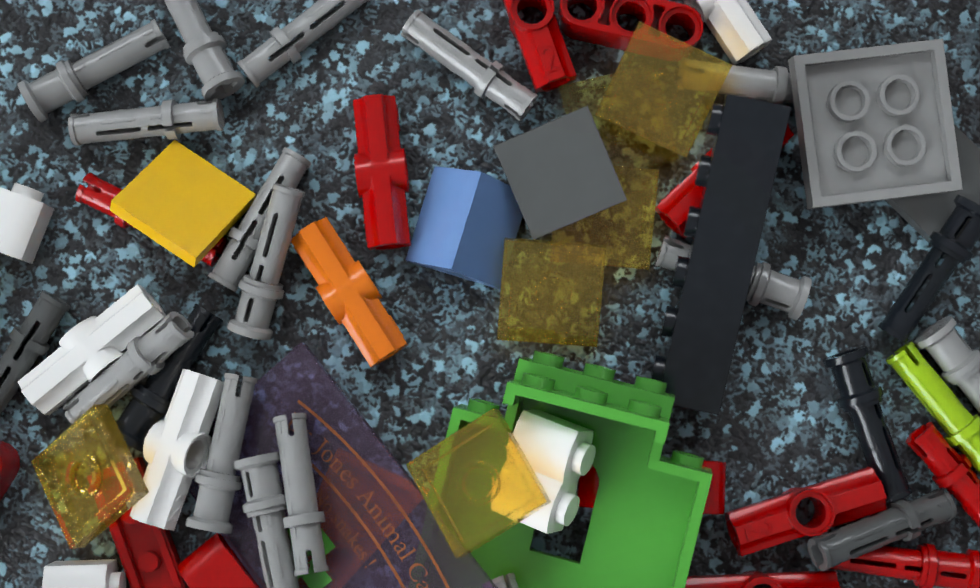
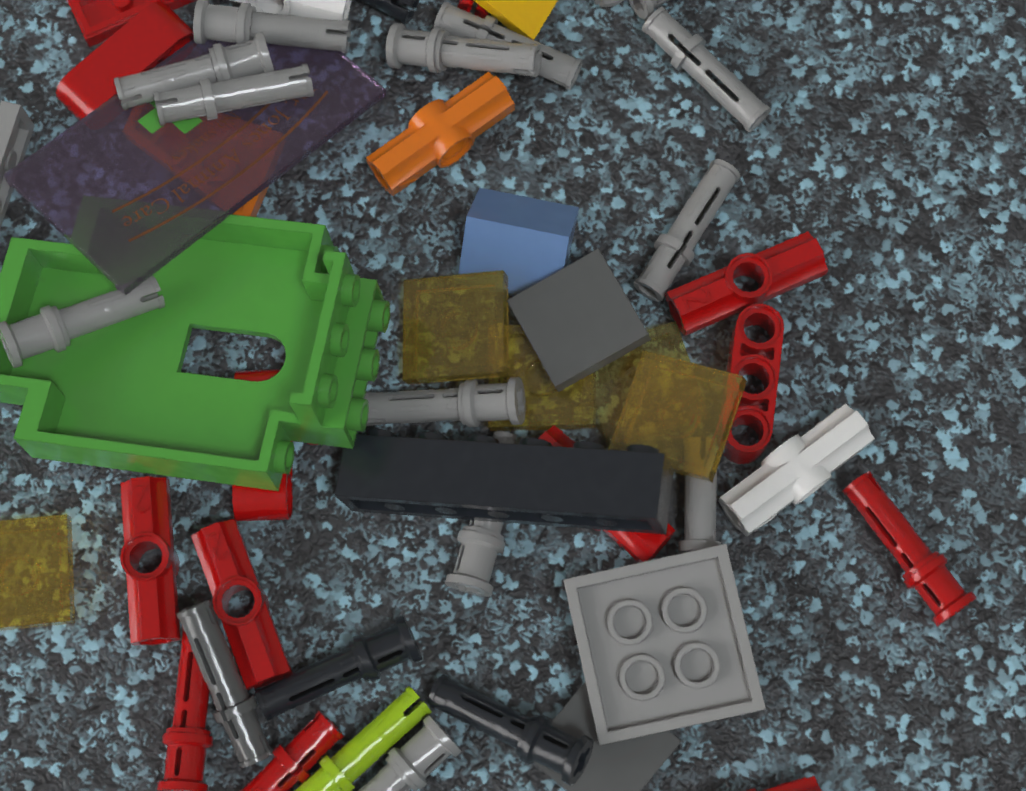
camera: 90 degrees right, 10 degrees down
red piece [353,94,411,250] -> none
clear yellow tile [406,408,551,558] -> none
white brick [492,410,596,534] -> none
none -> light grey pin [364,377,526,427]

